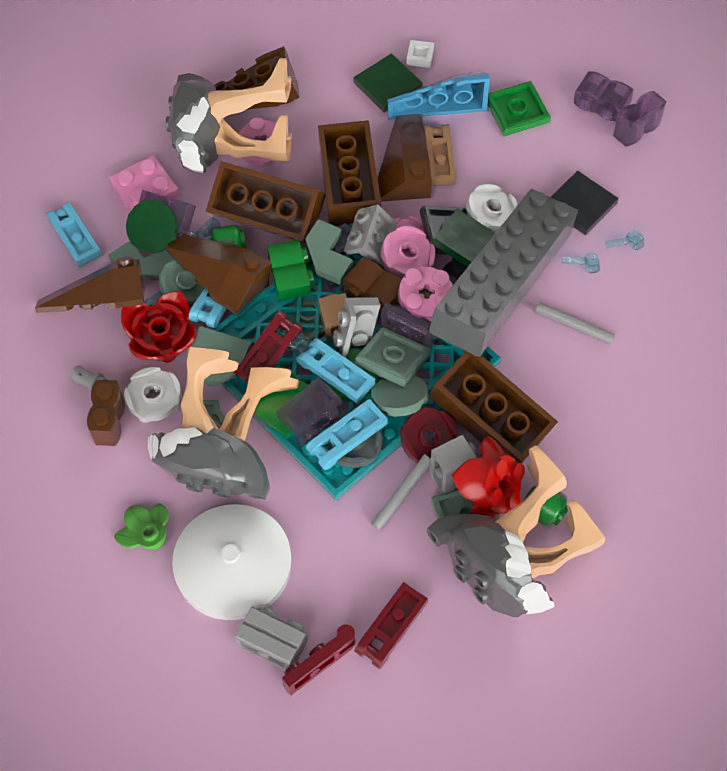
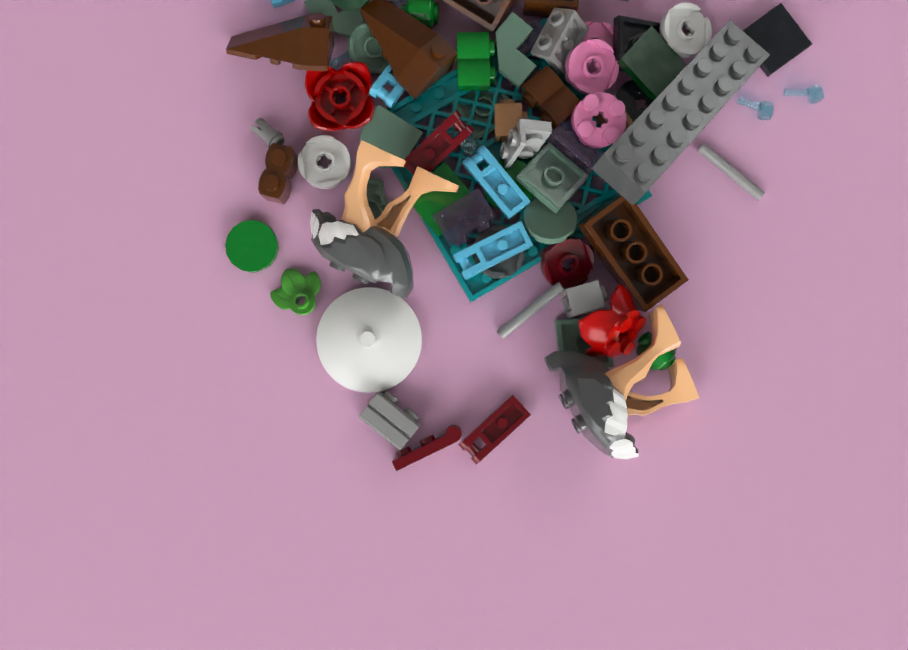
camera: 15 degrees right, 25 degrees up
none -> green tile [225,220,279,273]

